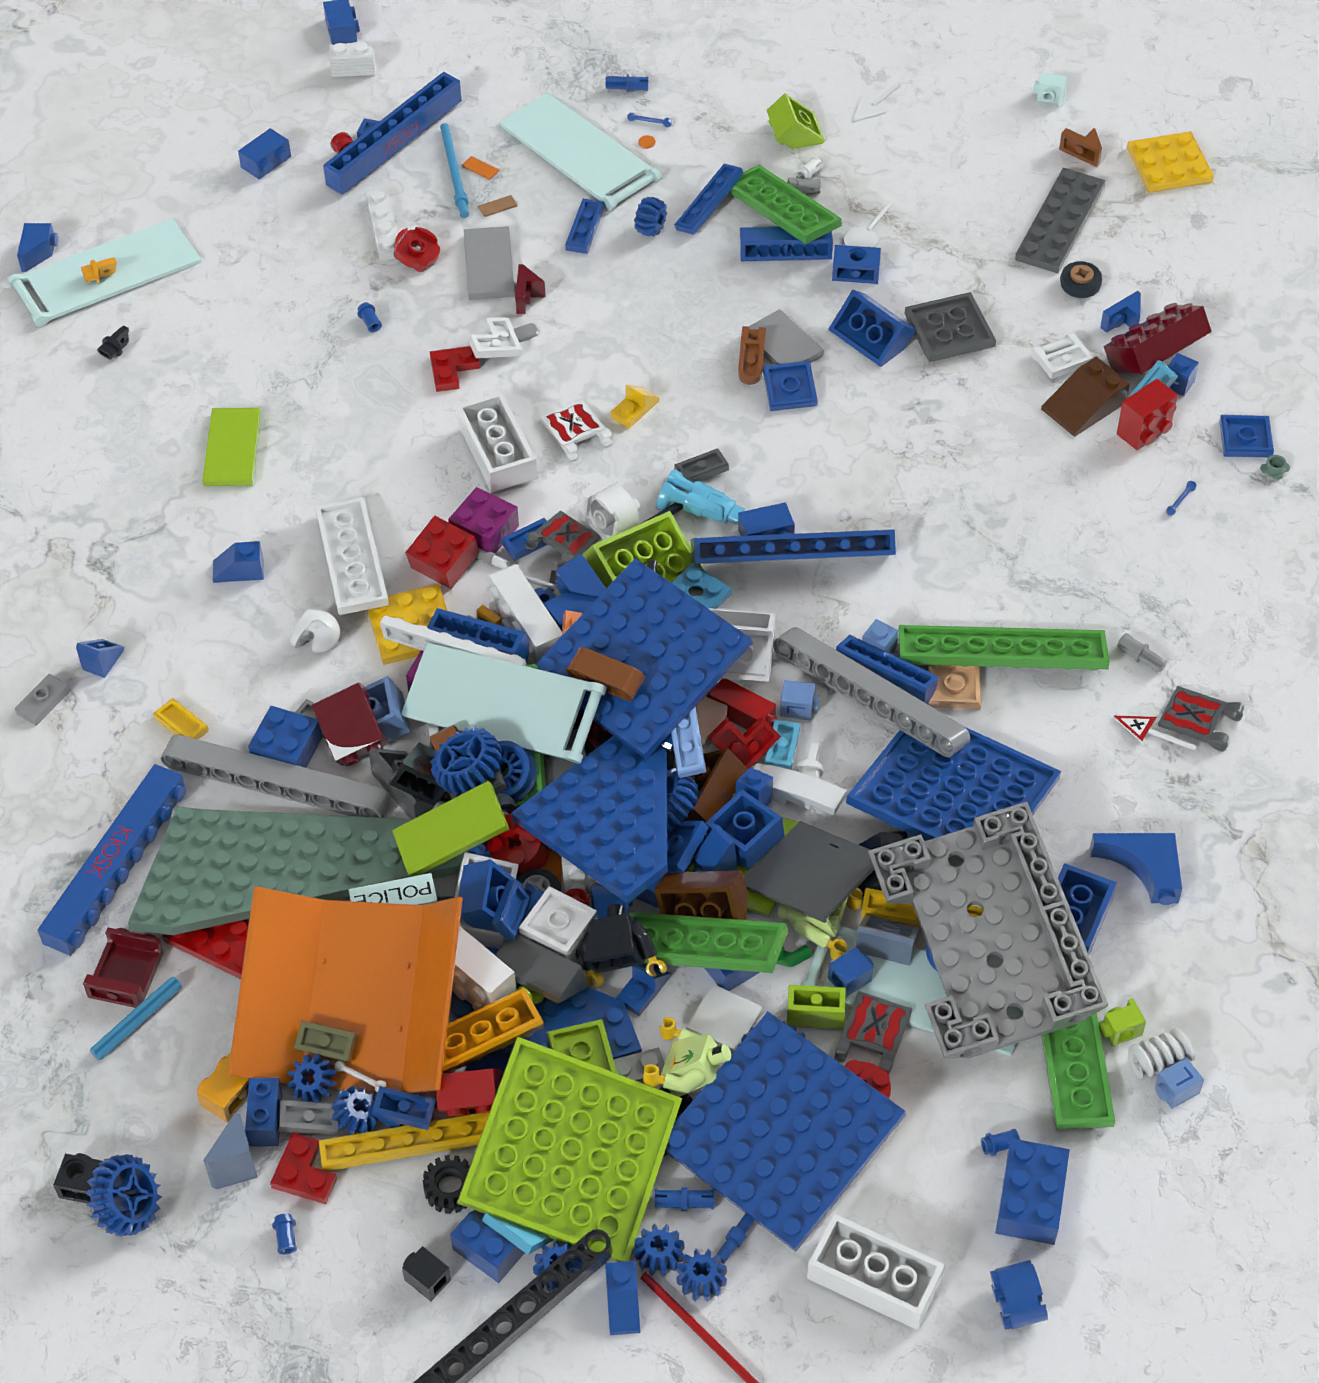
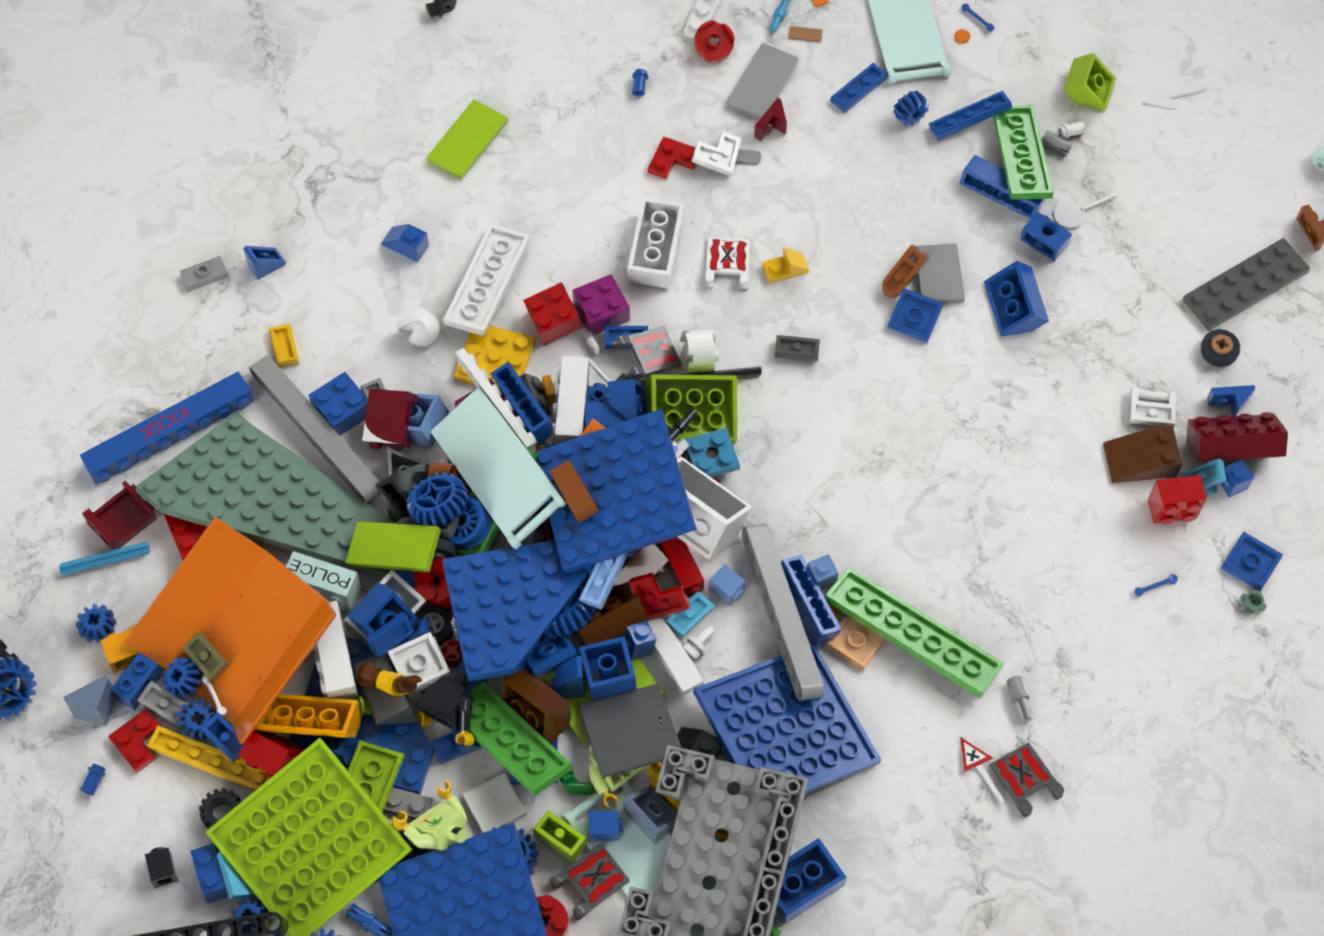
camera: 30 degrees right, 10 degrees up
medium azure piece [656,469,745,525] -> none
blue brick [690,529,896,564] -> none
blue brick [738,502,795,536] -> none
dark grey plate [904,292,996,362] -> none
blue arch [1090,833,1182,905] -> none
none -> blue gear [76,603,117,644]
none -> reddish brown piece [355,662,422,696]

